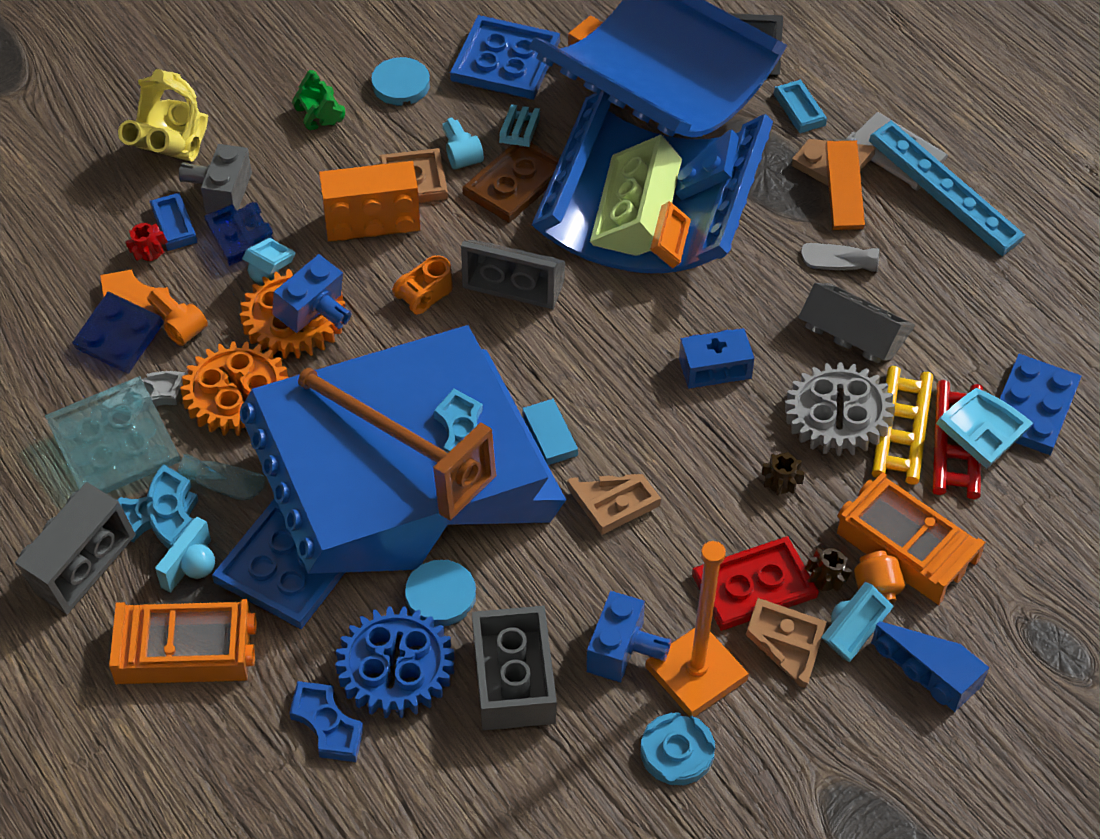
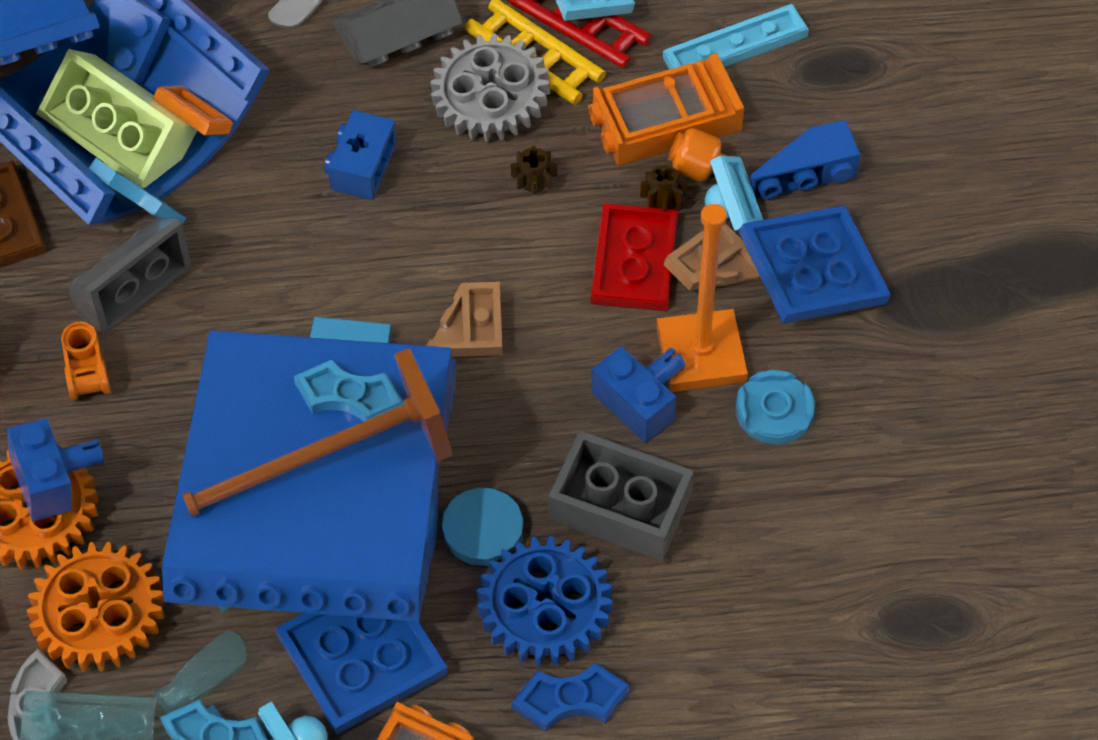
camera: 60 degrees left, 5 degrees up
none -> dark azure tile [89,158,186,224]
none -> medium azure tile [663,4,809,69]
none -> blue plate [739,206,891,324]

